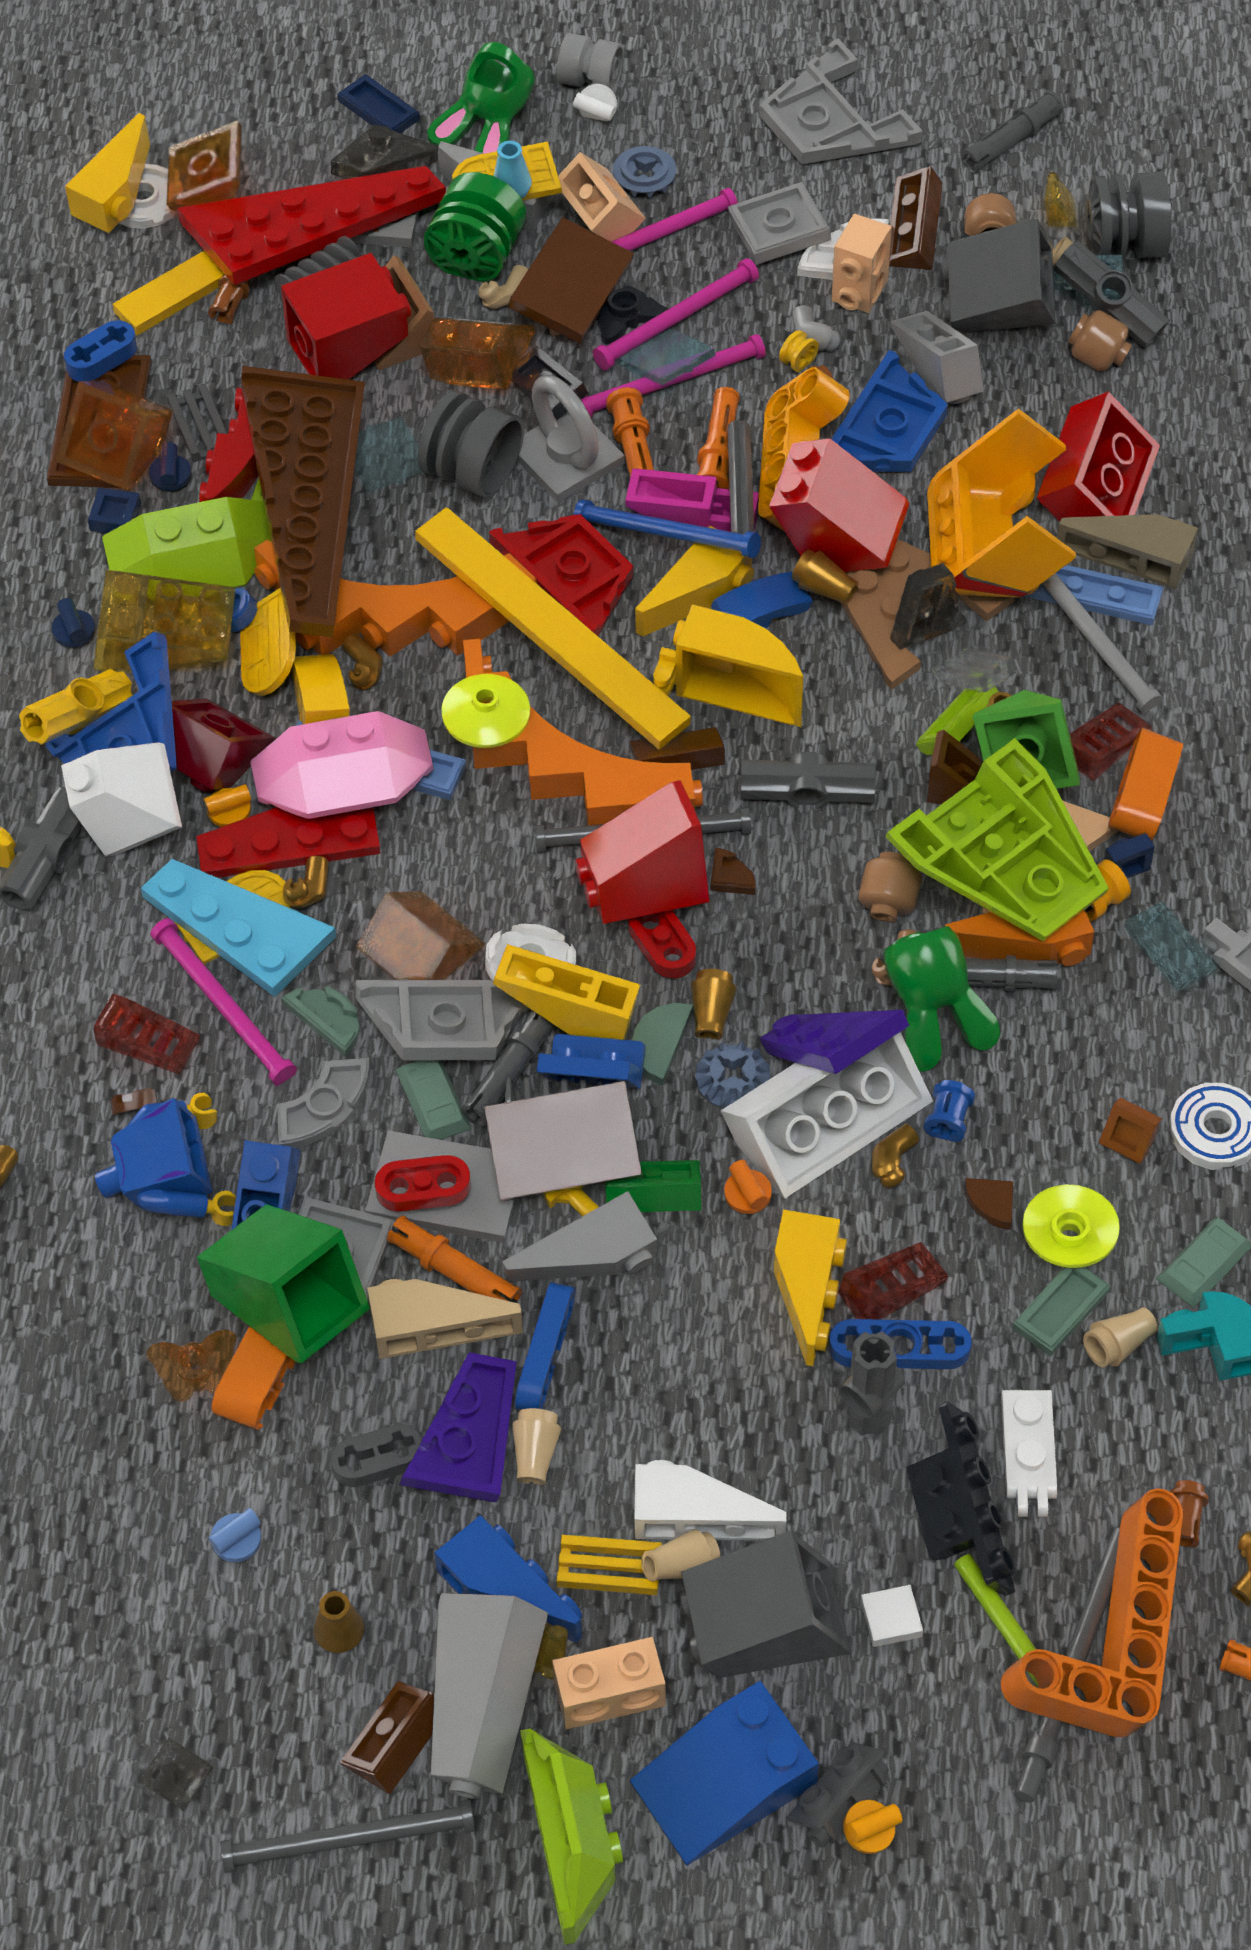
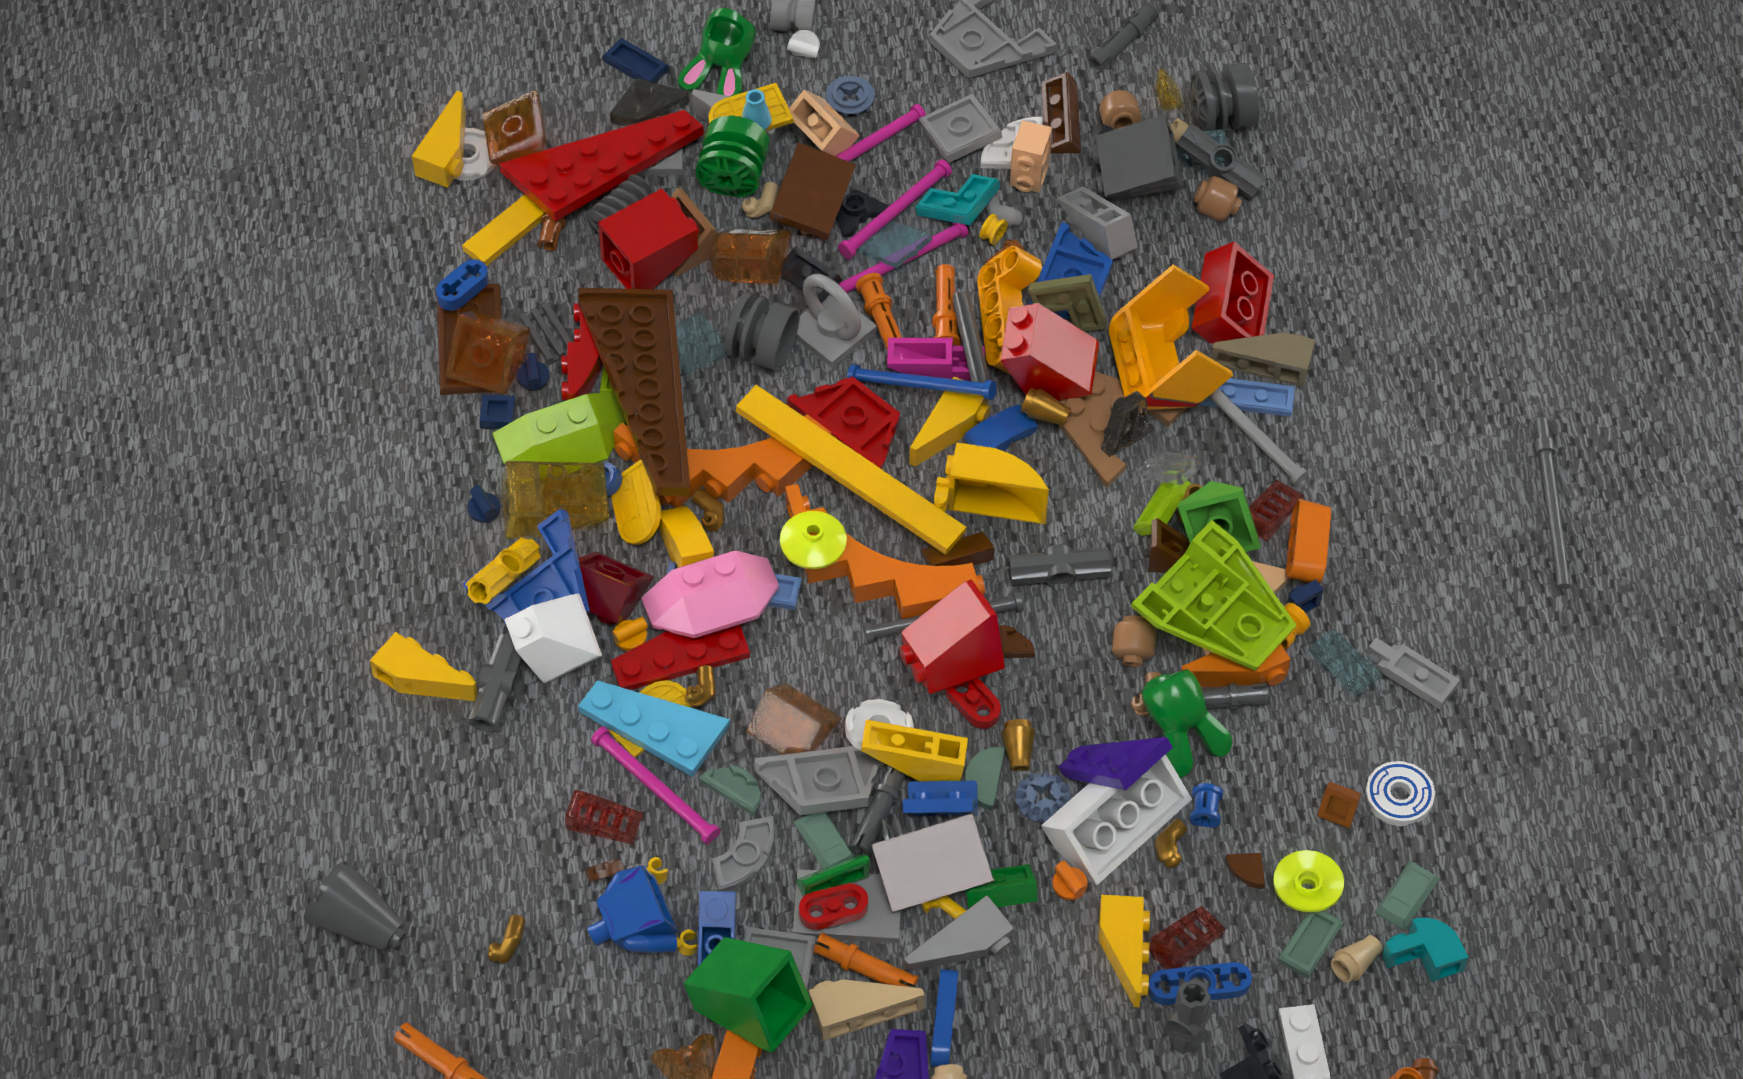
camera: 10 degrees left, 0 degrees up
none -> green slope [796,855,870,897]
none -> teal tile [915,174,1001,225]
none -> olive tile [1028,274,1107,332]

